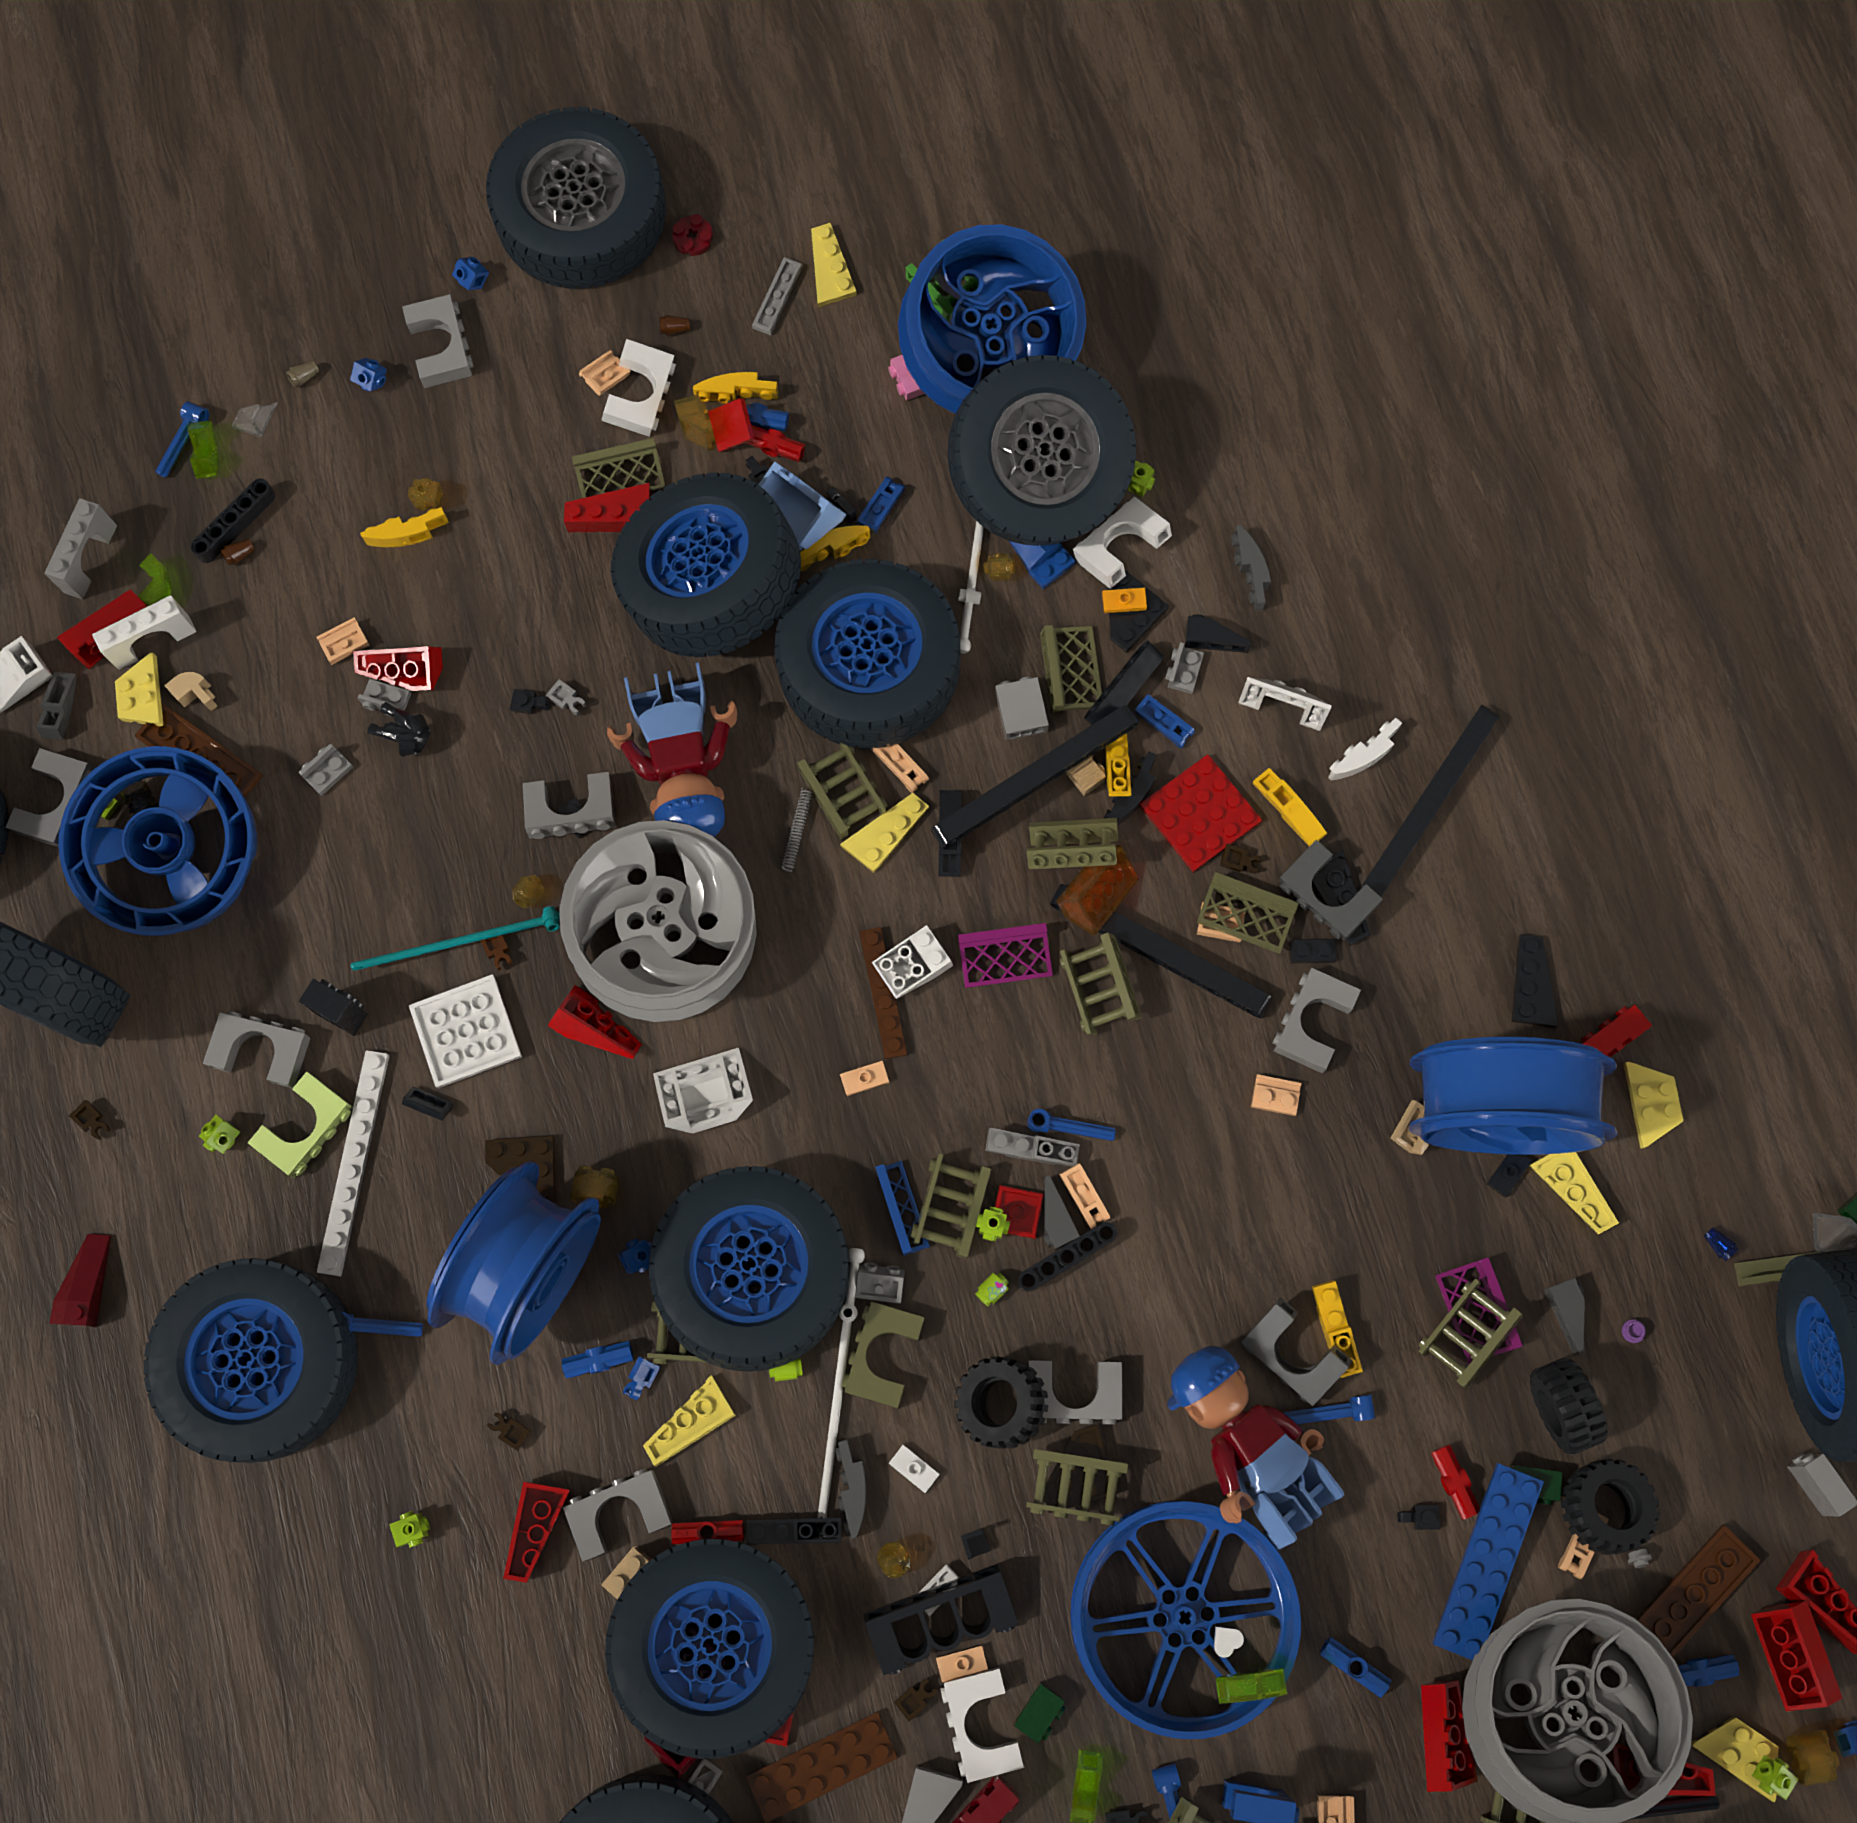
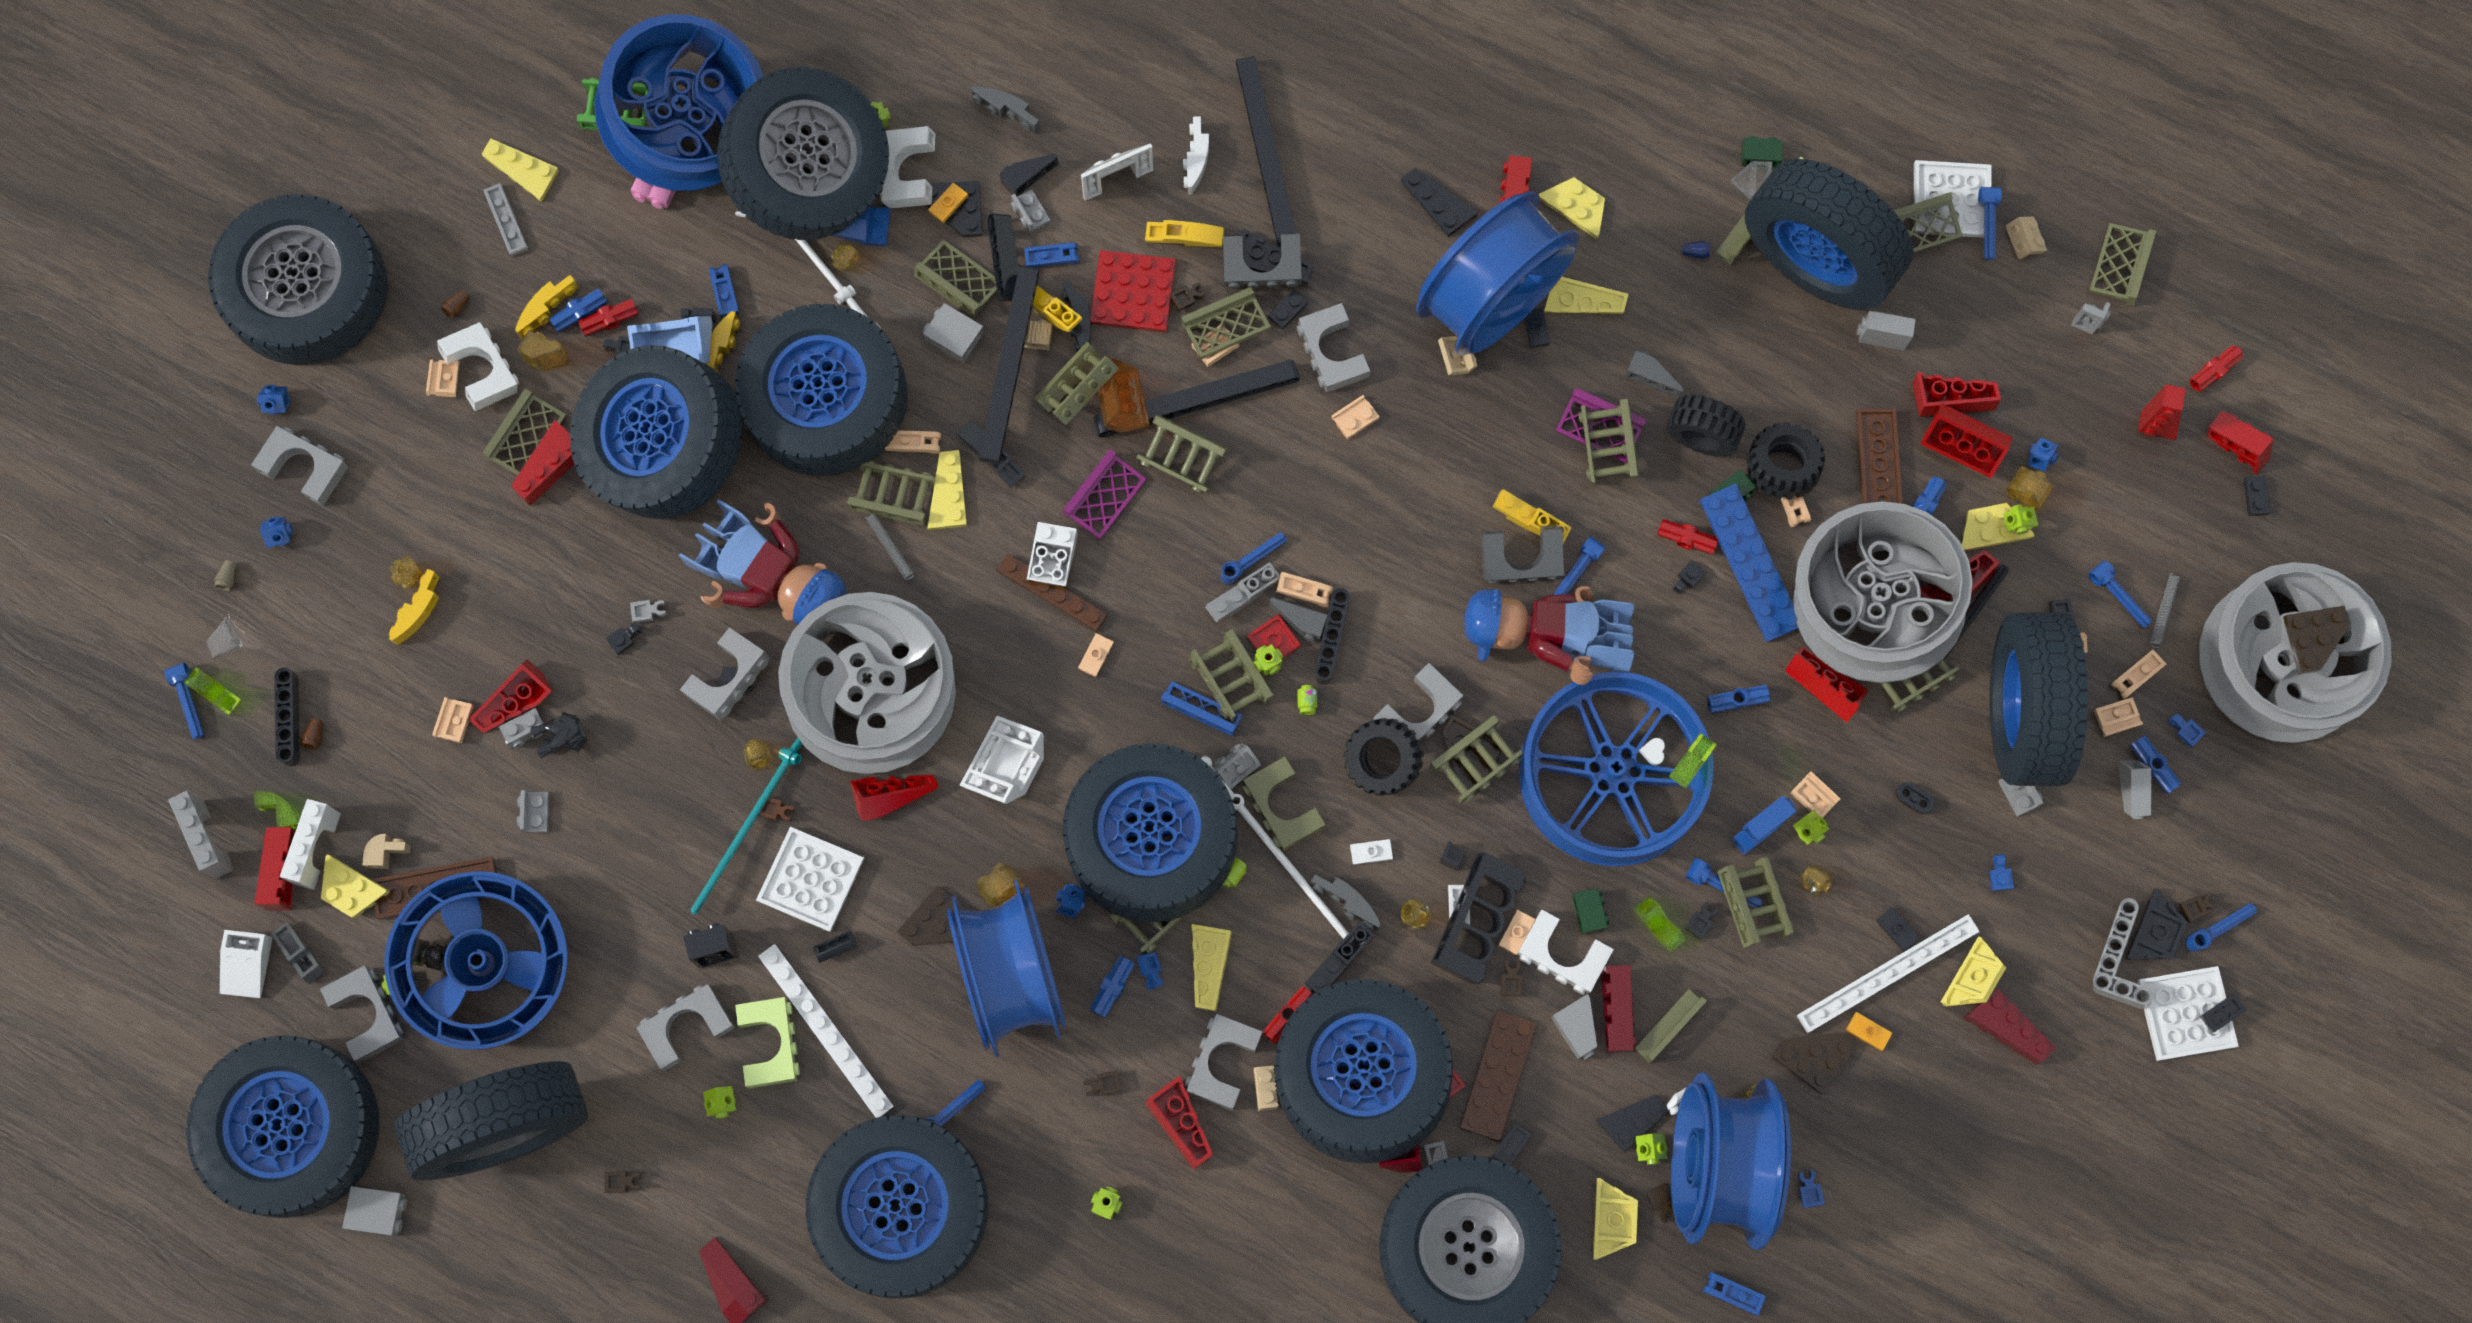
camera: 50 degrees left, 0 degrees up
dark red plate [672,214,713,256] -> none
red tile [708,398,755,452] -> none
medium lavender plate [1622,1319,1646,1343] -> none
light grey plate [1628,1549,1652,1568] -> none

